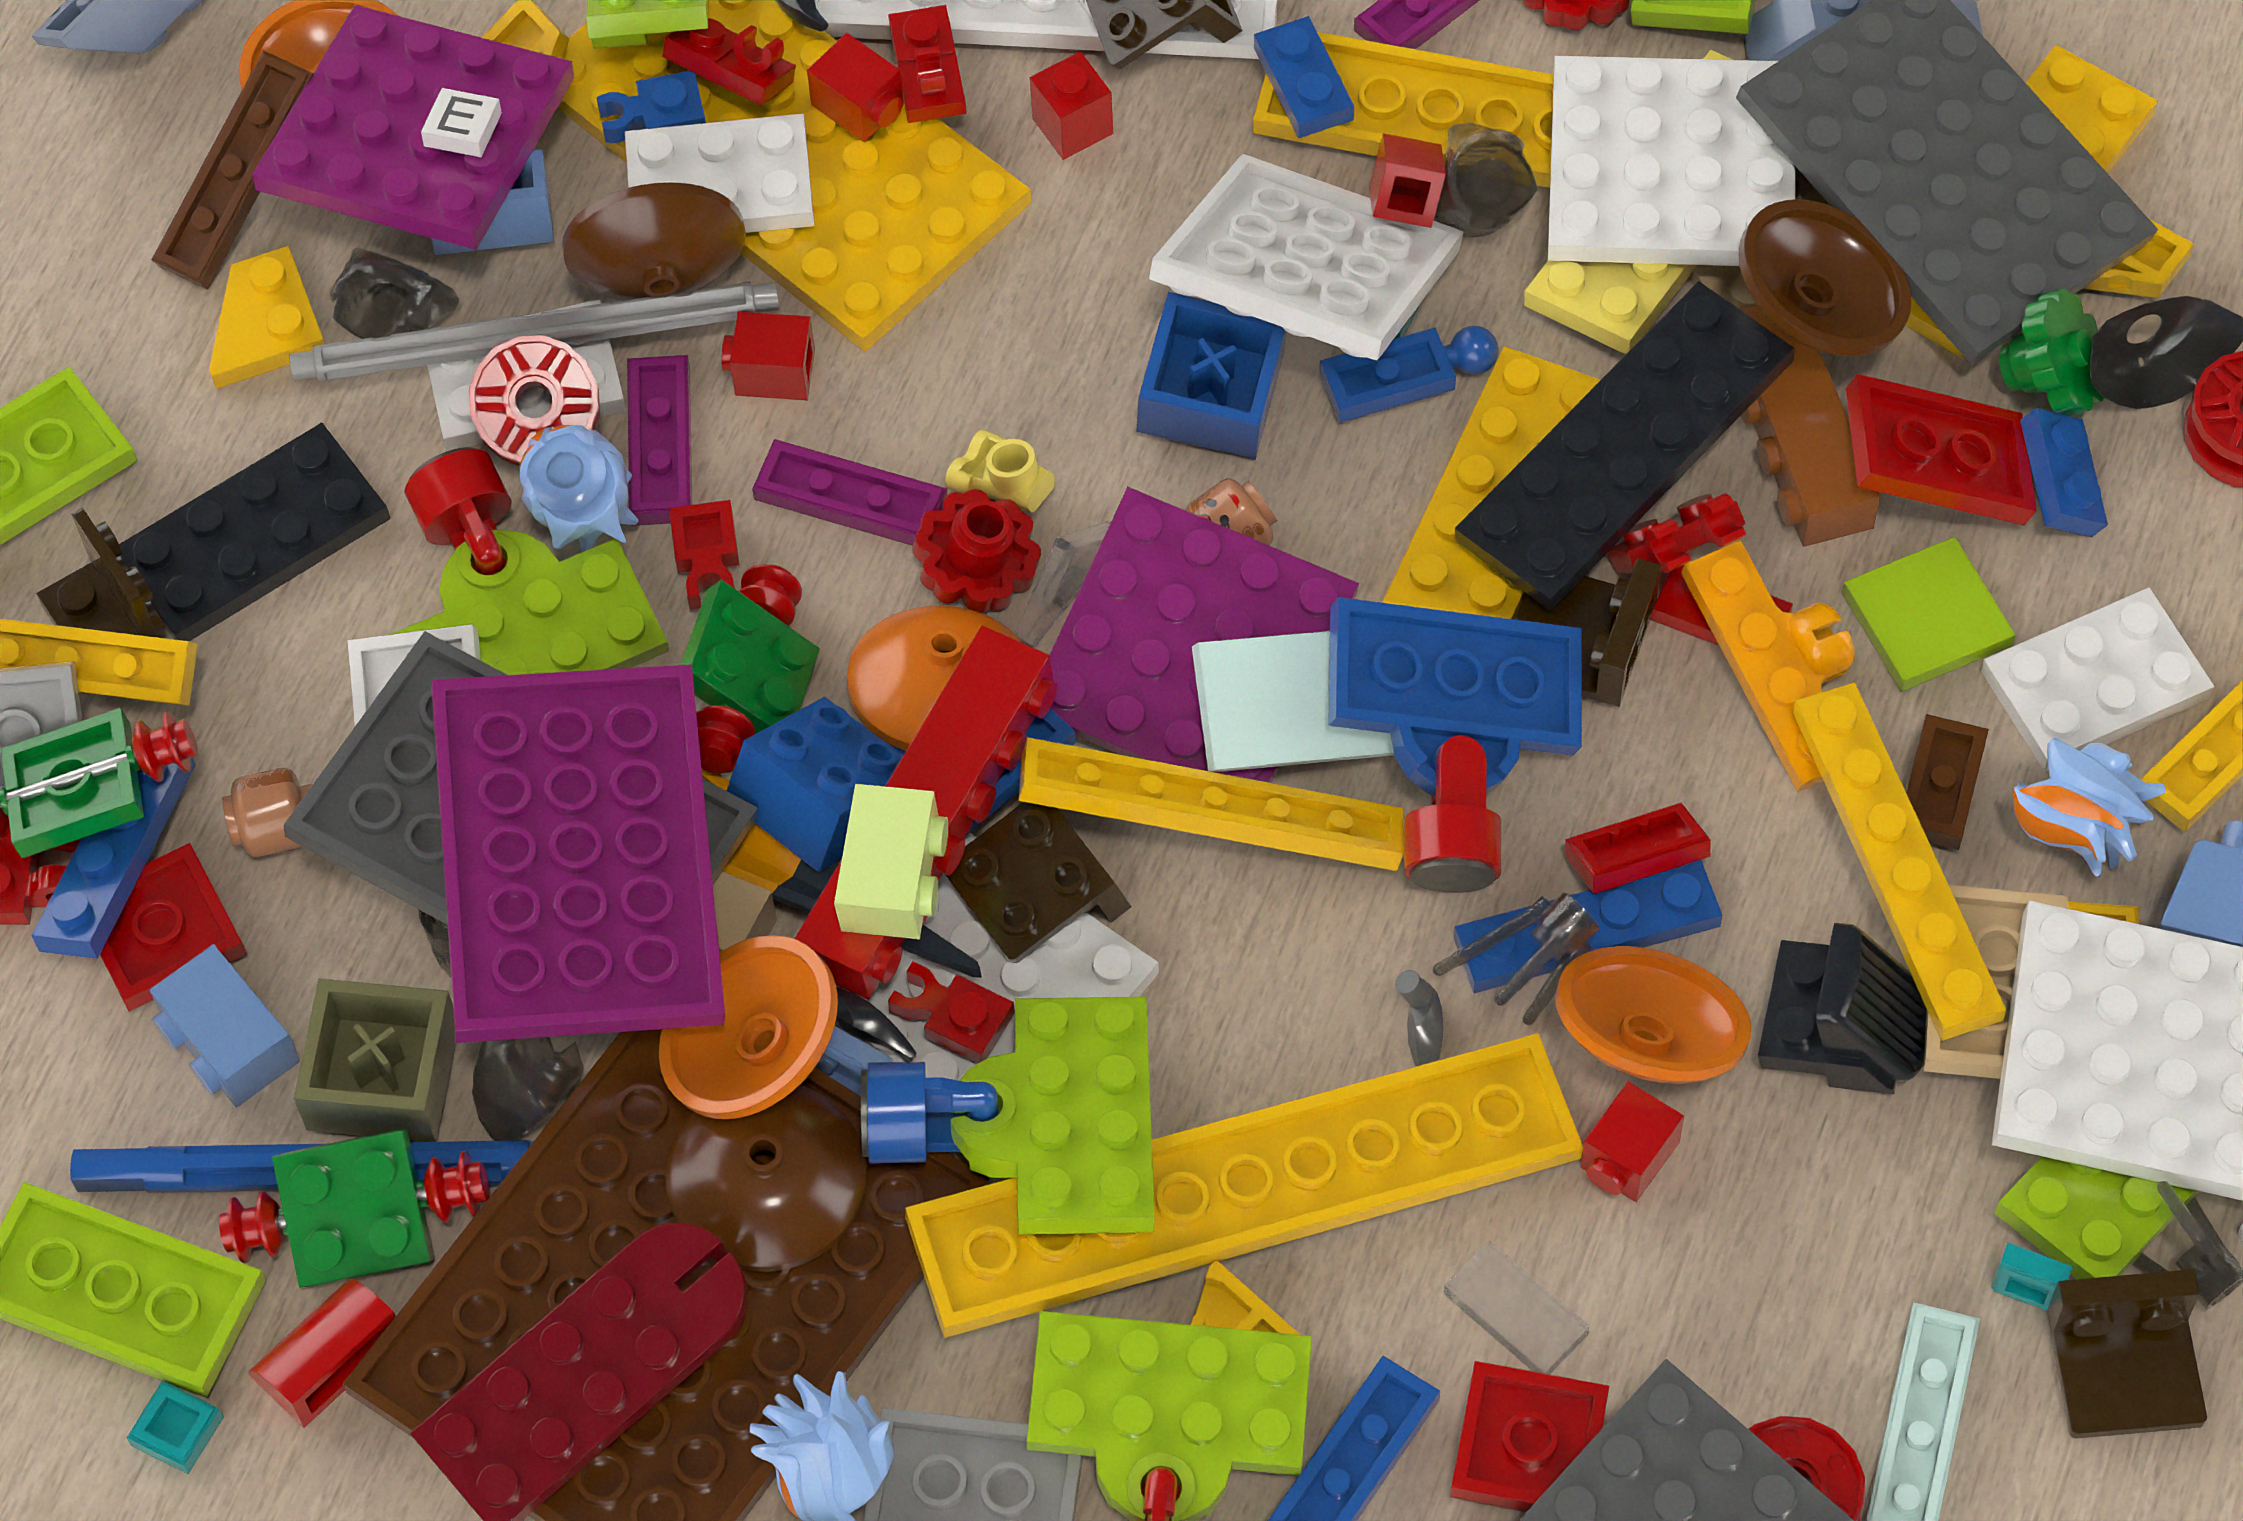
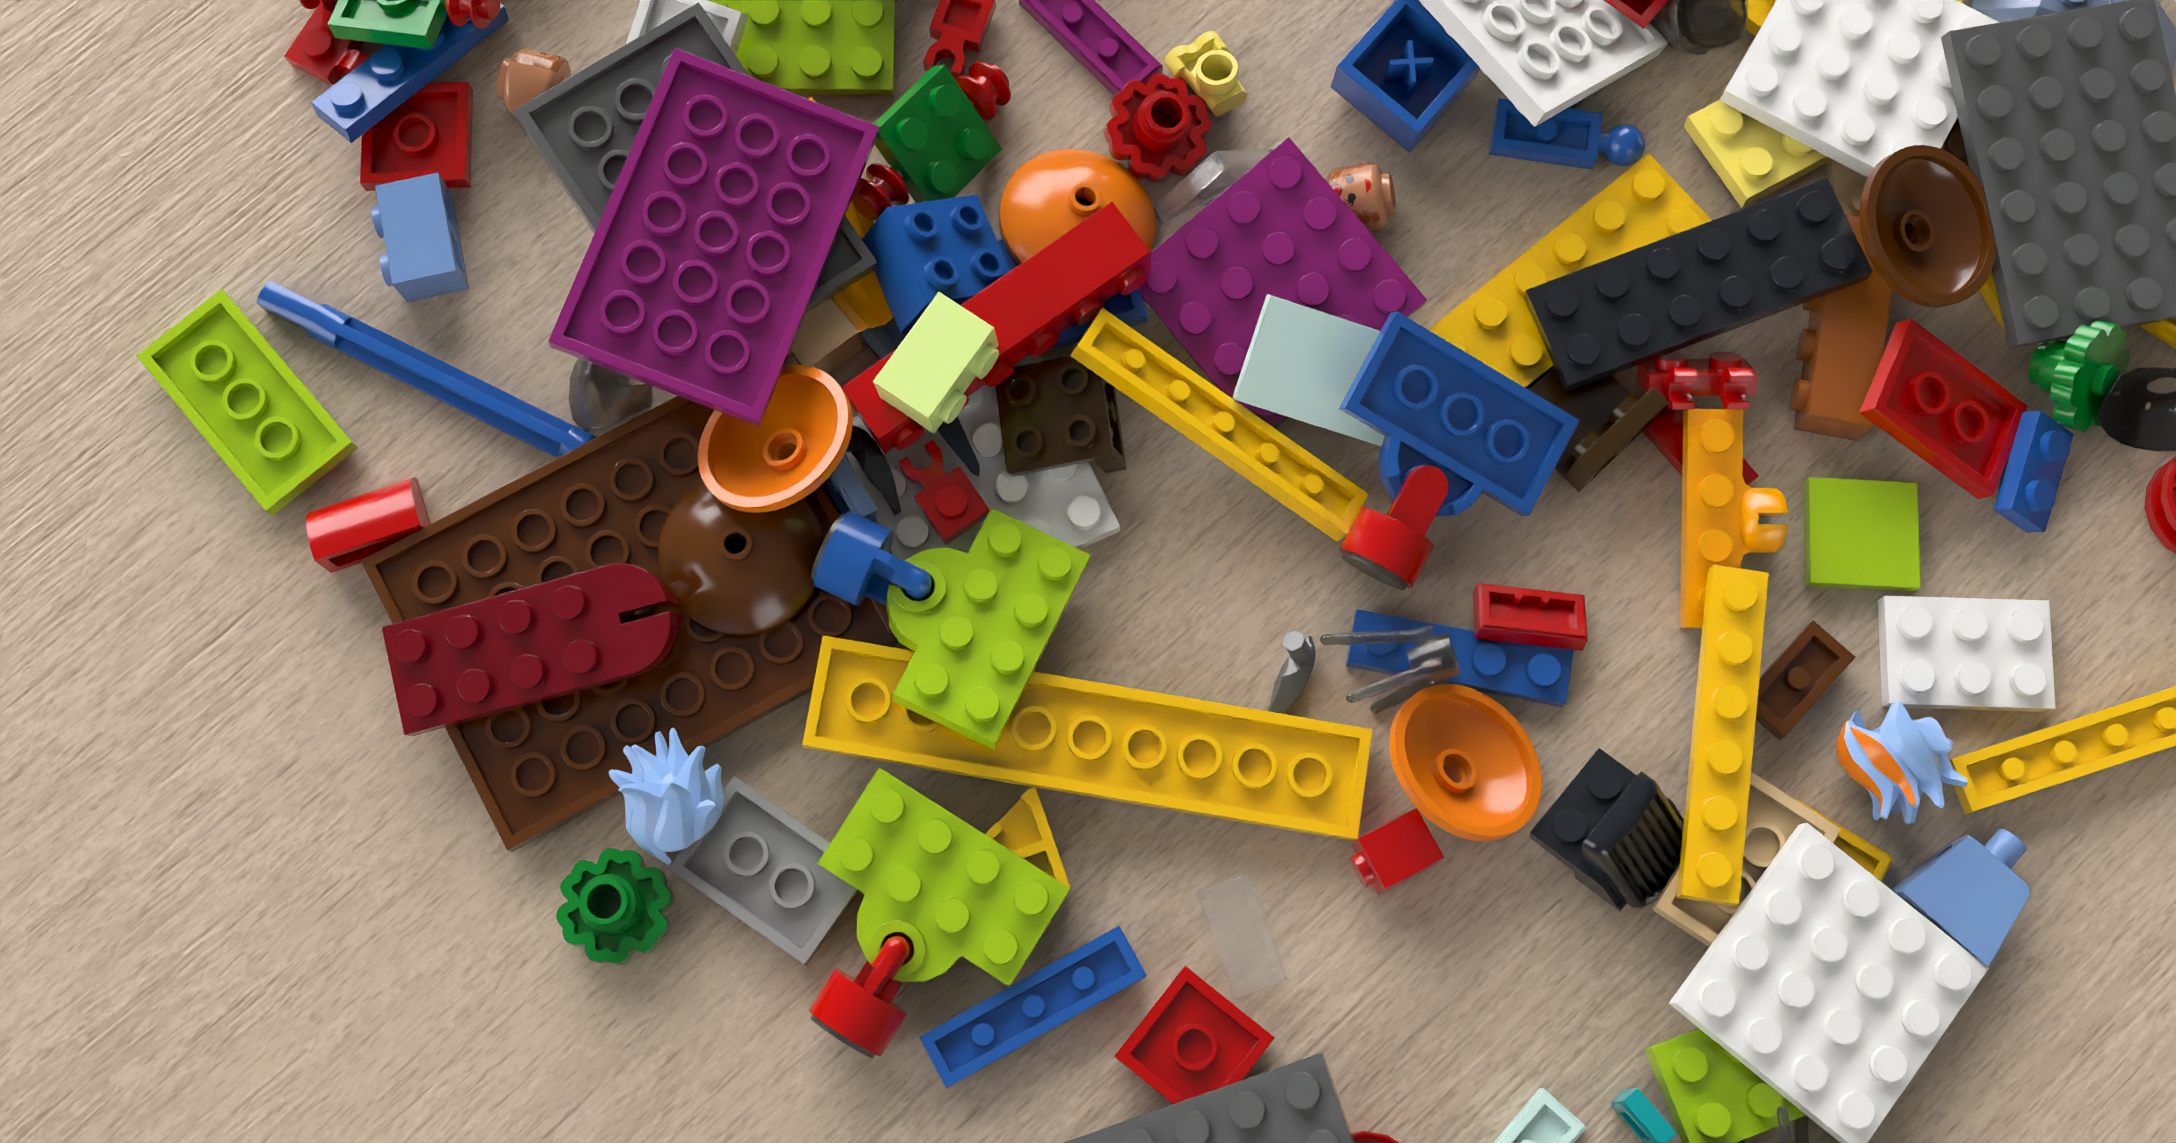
camera: 25 degrees right, 15 degrees up
teal tile [126,1380,224,1474] -> none
green plate [219,1128,490,1288] -> none
olive brick [293,978,456,1142] -> none

